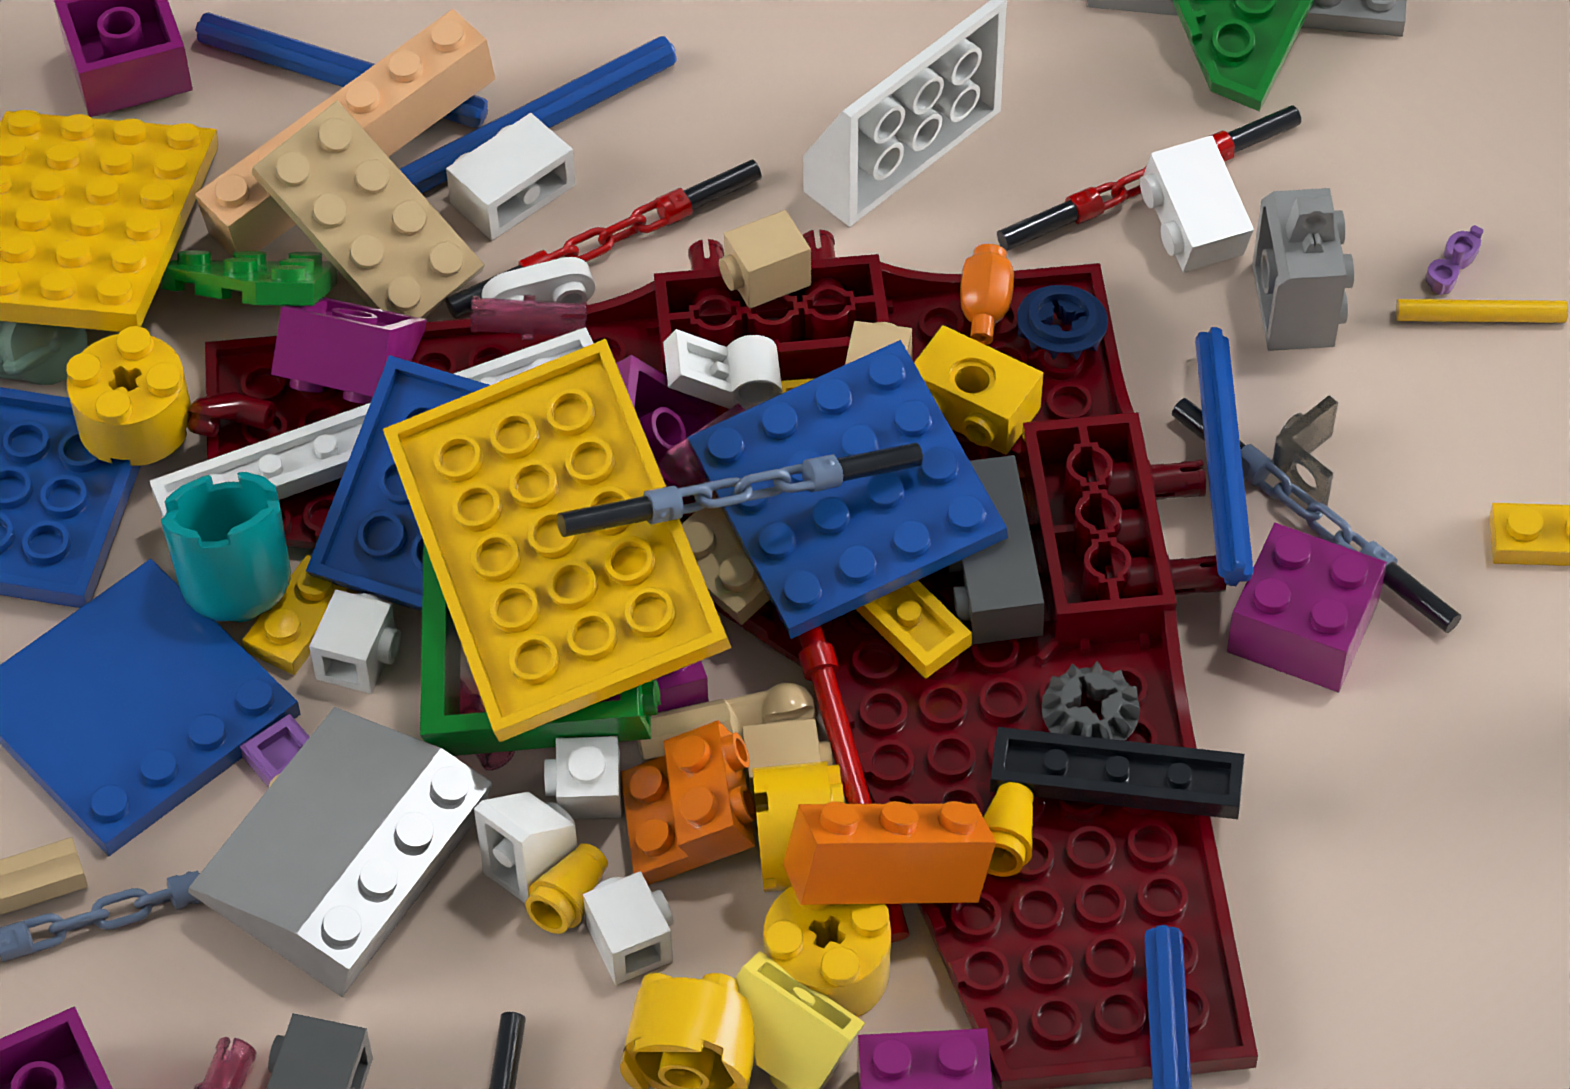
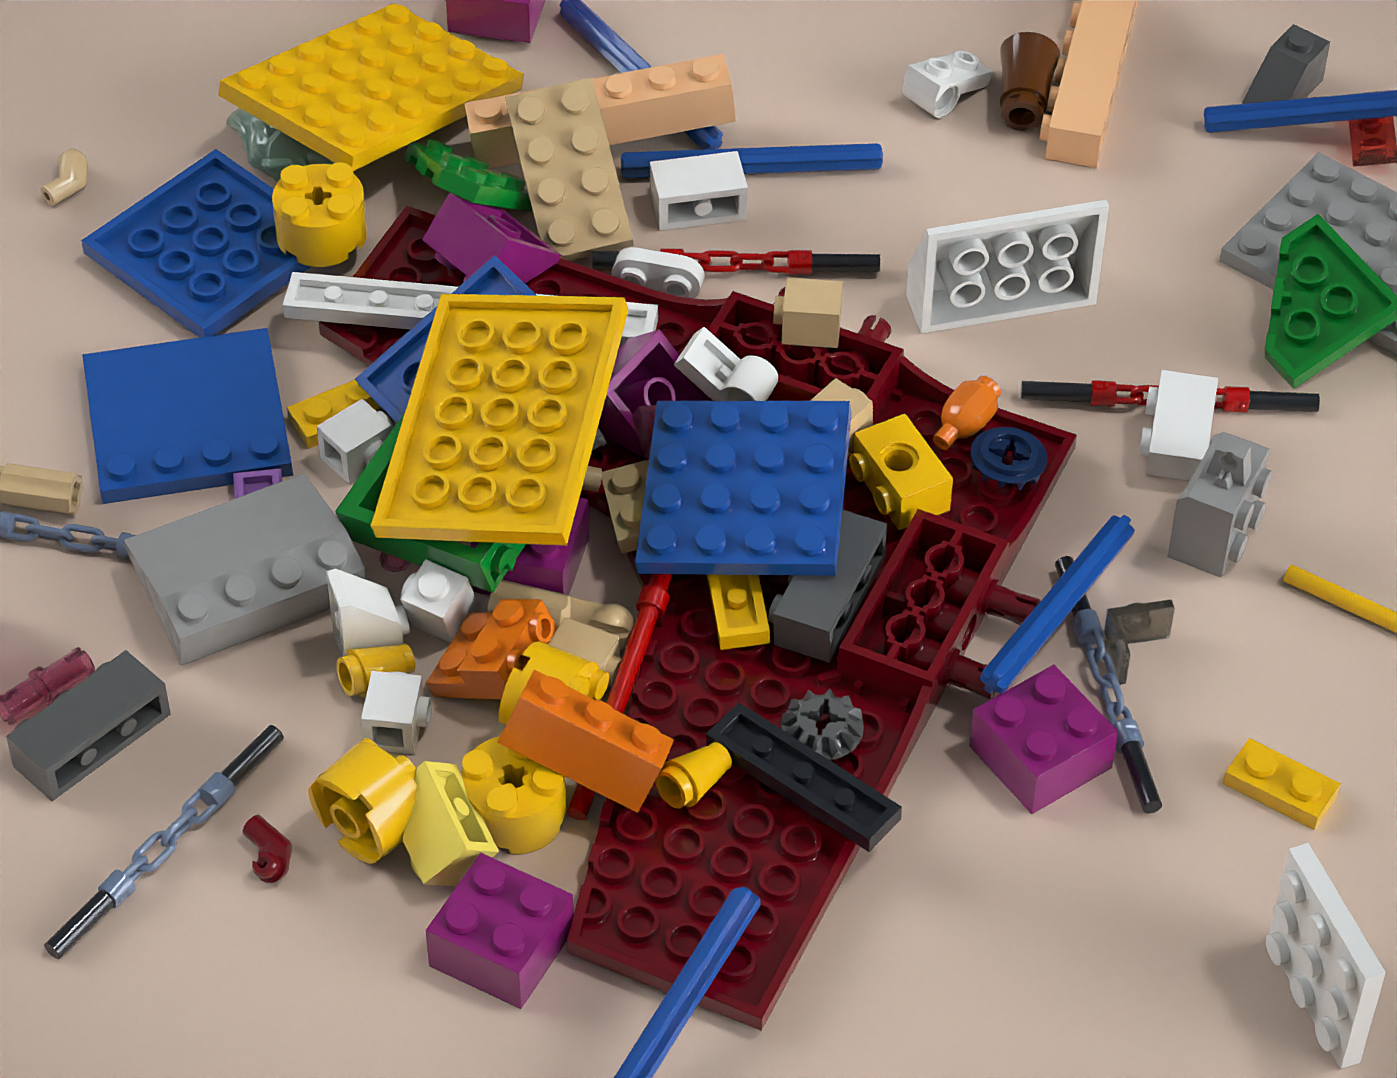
camera: 30 degrees right, 5 degrees down
teal cylinder [161,472,291,622] -> none
dark red arm [187,392,276,437] -> none
clear pink pin [471,294,587,340] -> none
piece [557,442,923,537] -> none
medium lavender piece [1426,225,1484,295] -> none

